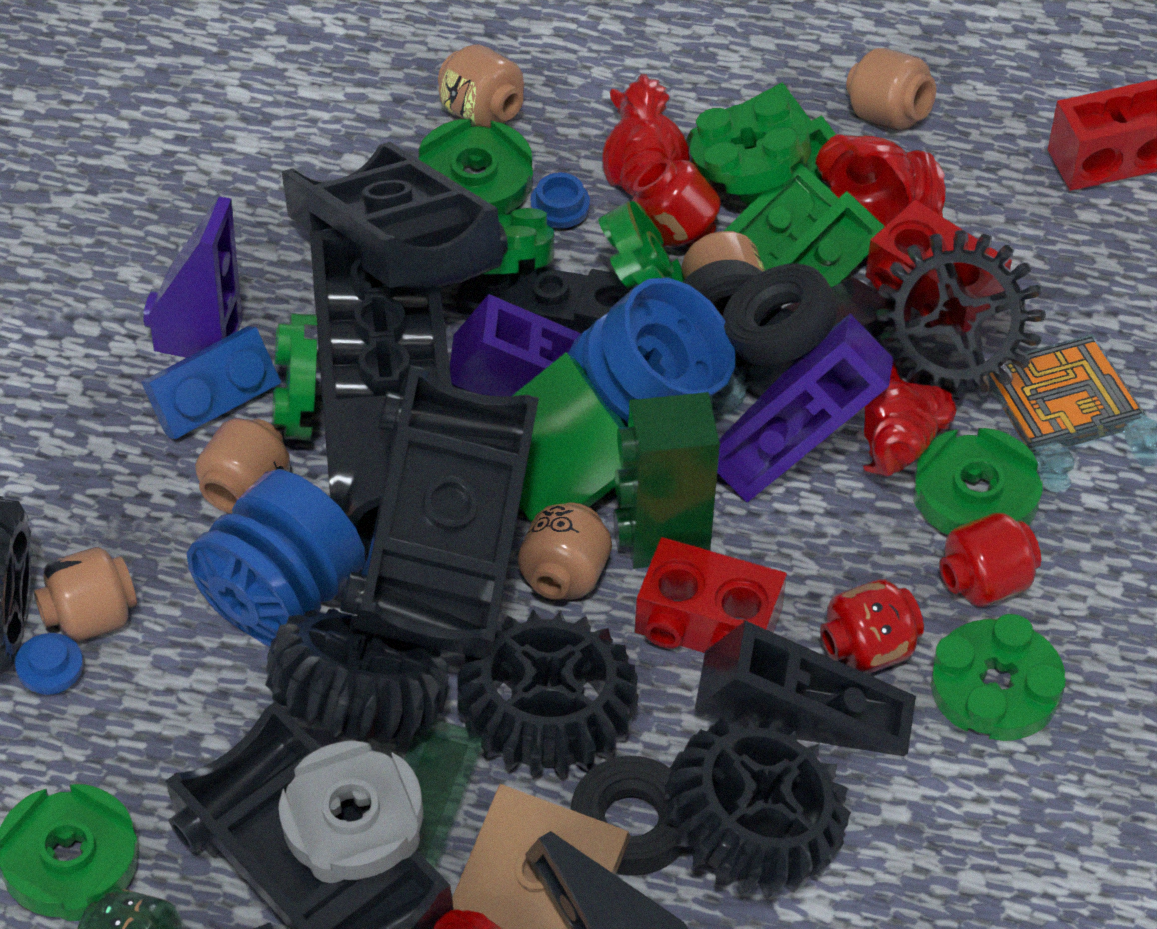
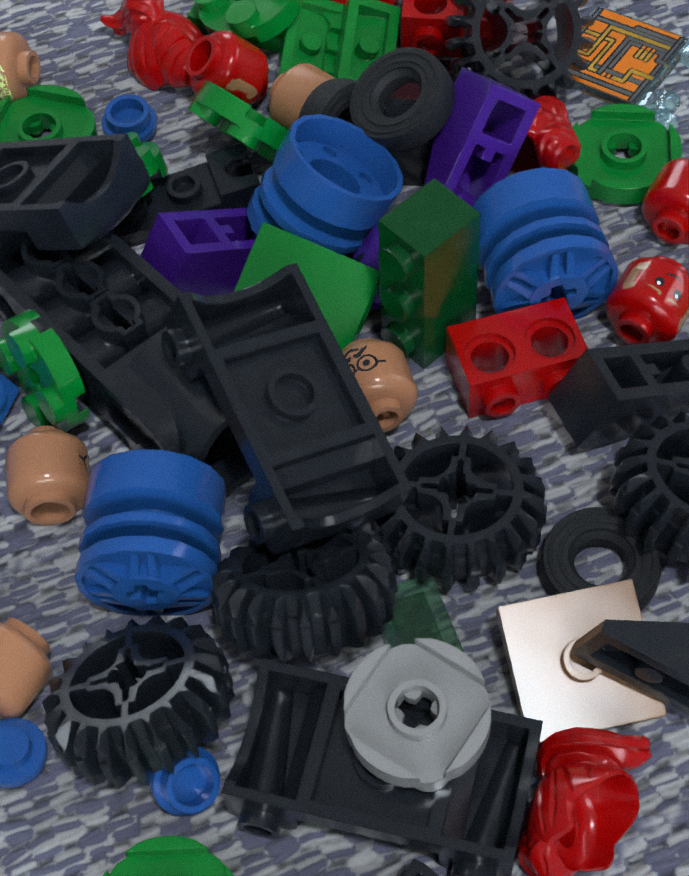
camera: 30 degrees left, 5 degrees up
none -> black gear [42,614,235,789]
none -> blue plate [149,746,220,816]
none -> blue wheel [473,167,619,320]

